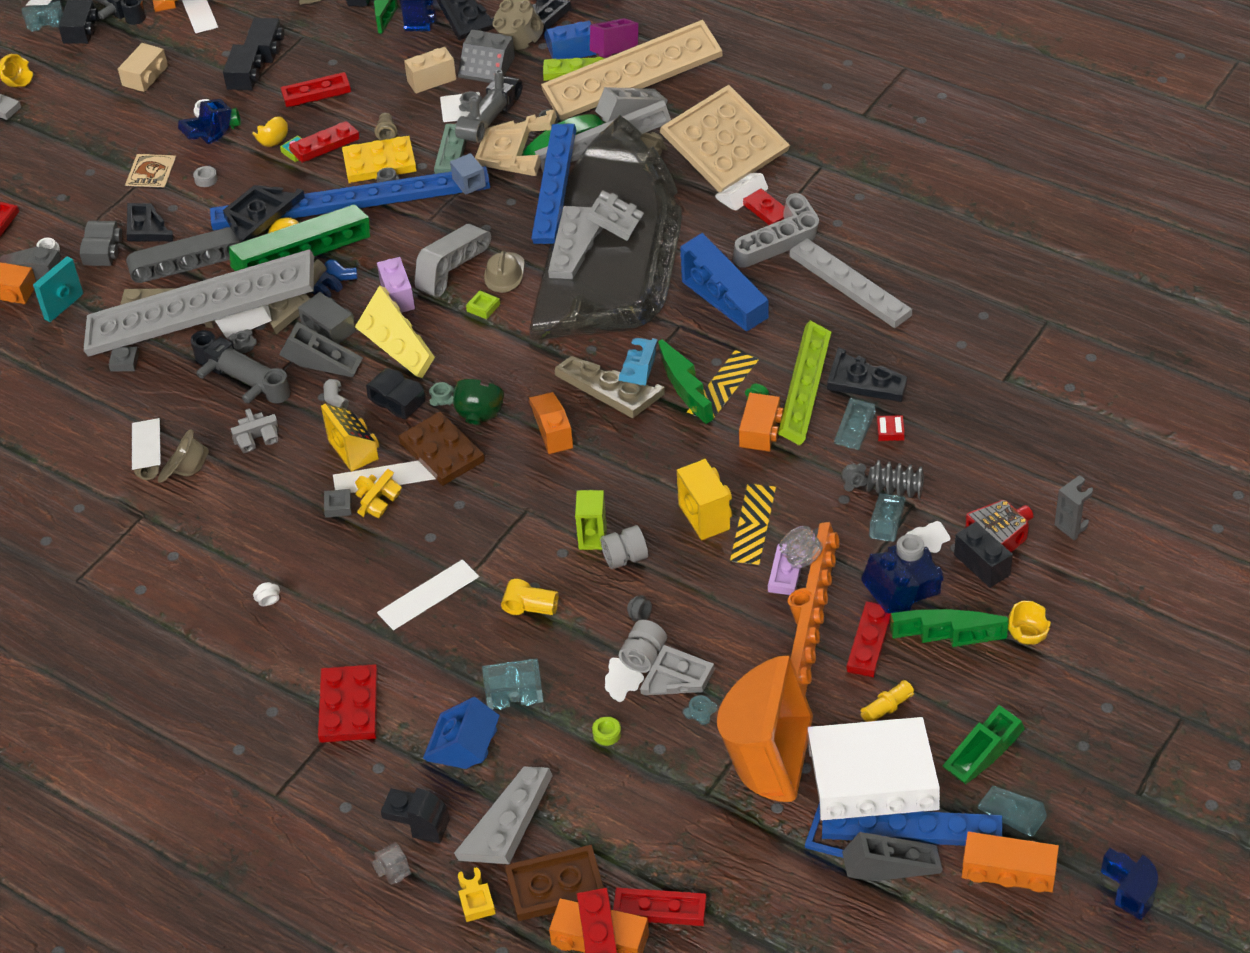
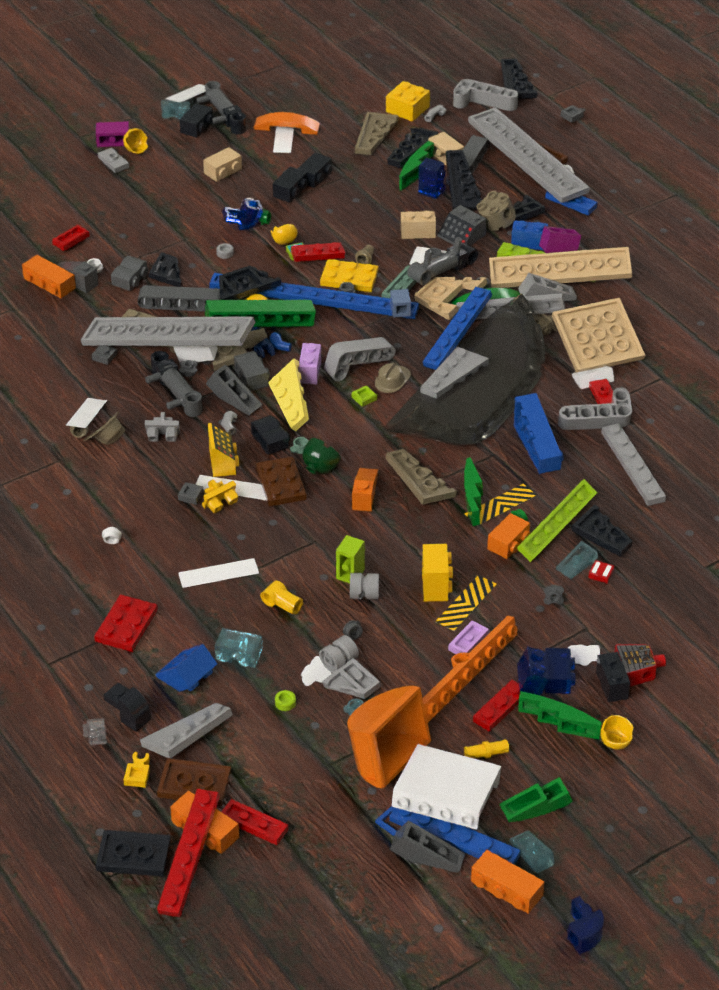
camera: 20 degrees right, 5 degrees down
teal plate [33,256,83,322] -> none
tan sticker [125,154,176,187] -> none
red plate [280,72,351,107] -> none
light grey plate [586,190,644,241] -> none
dark azure hinge [619,338,657,386] -> none
clear wheel [779,526,823,569] -> none
dark grey piece [867,459,924,500] -> none
clear light blue slope [869,494,906,542] -> none
light grey tile [896,534,924,561] -> none
dark grey hinge [1055,475,1093,540] -> none

